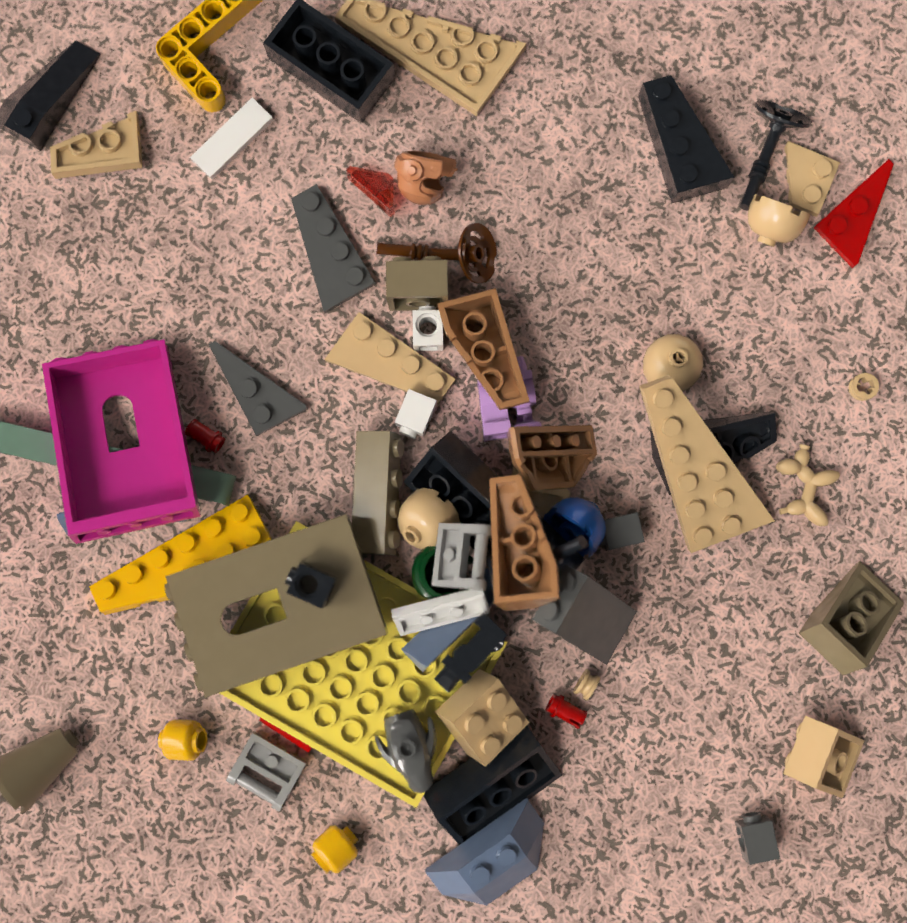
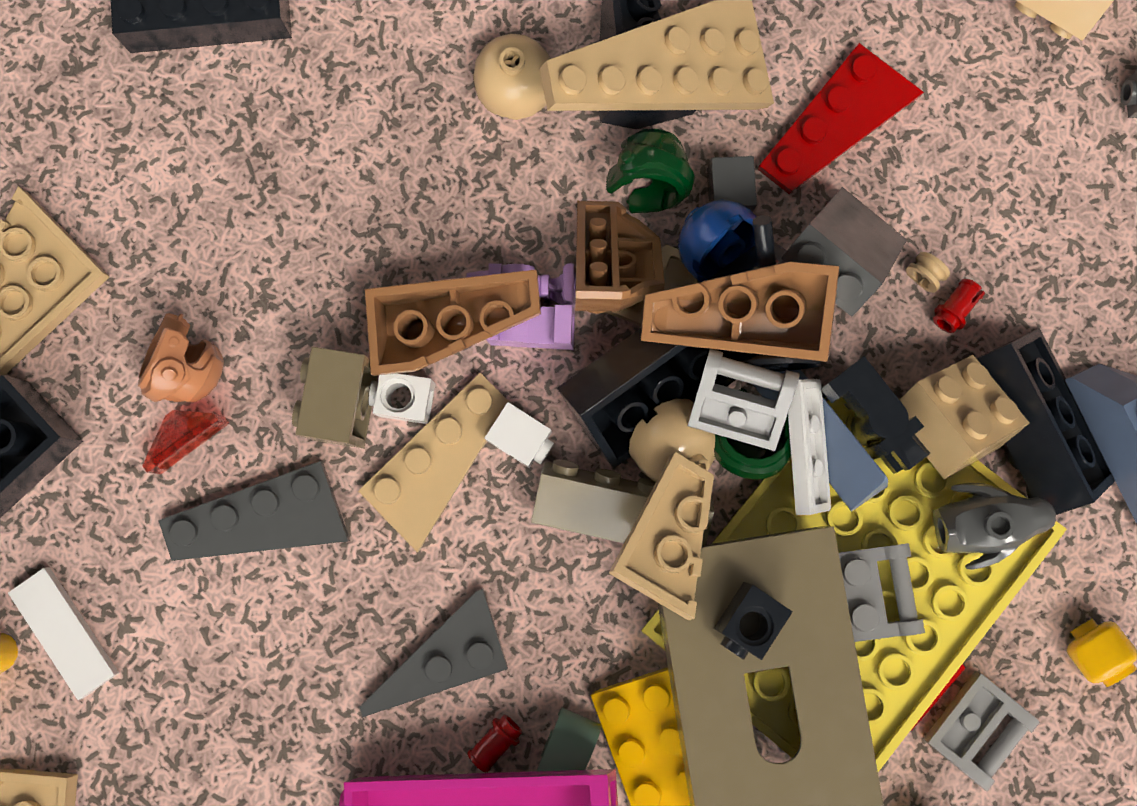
camera: 80 degrees left, 0 degrees up
reddish brown dish [376,223,497,284] -> none
none -> dark green helmet [606,128,695,213]
none -> tan wing [609,452,714,621]
none -> red wing [757,43,924,194]
none -> light grey plate [839,543,925,642]

